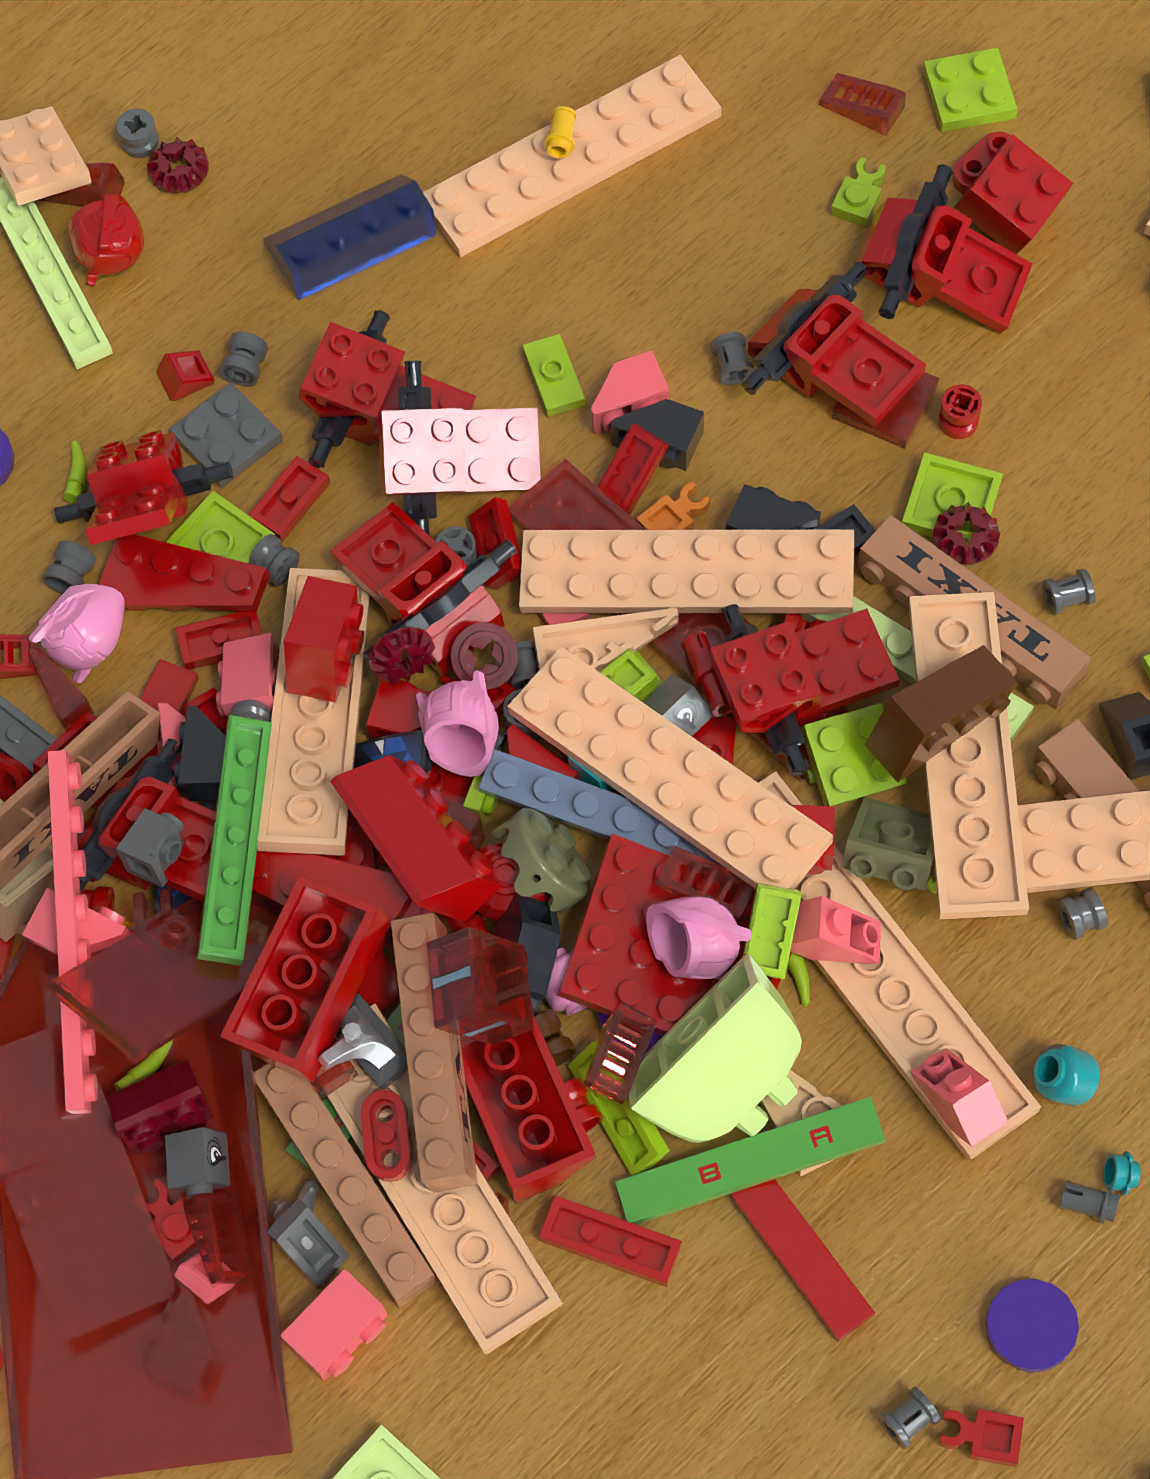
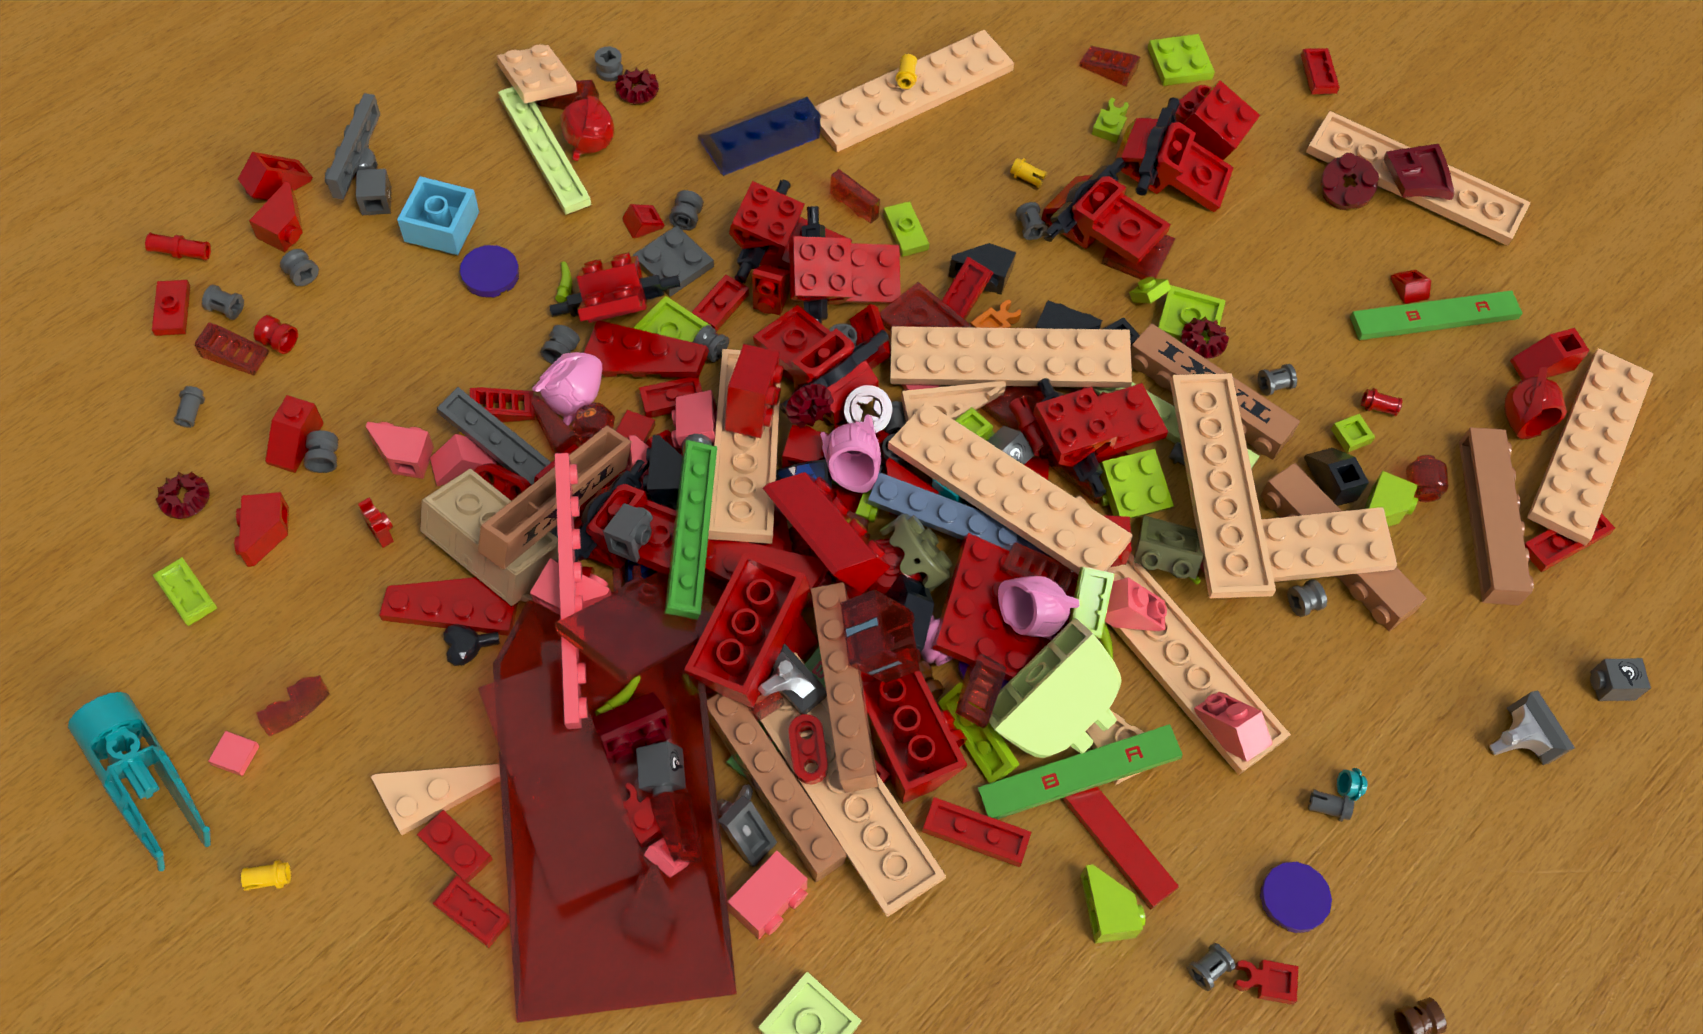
camera: 10 degrees left, 5 degrees down
coral slope [591,350,669,435] -> none
reddish brown wedge [865,645,1017,783] -> none
red wheel [938,384,982,439] -> none
teal head [1033,1044,1100,1106] -> none
none -> clear red head [572,402,615,445]
none -> red slope [752,264,790,316]
none -> clear red plate [830,169,880,223]
none -> yellow pin [1010,158,1047,188]
none -> lime slope [1080,864,1146,944]
none -> lime plate [1129,277,1171,303]

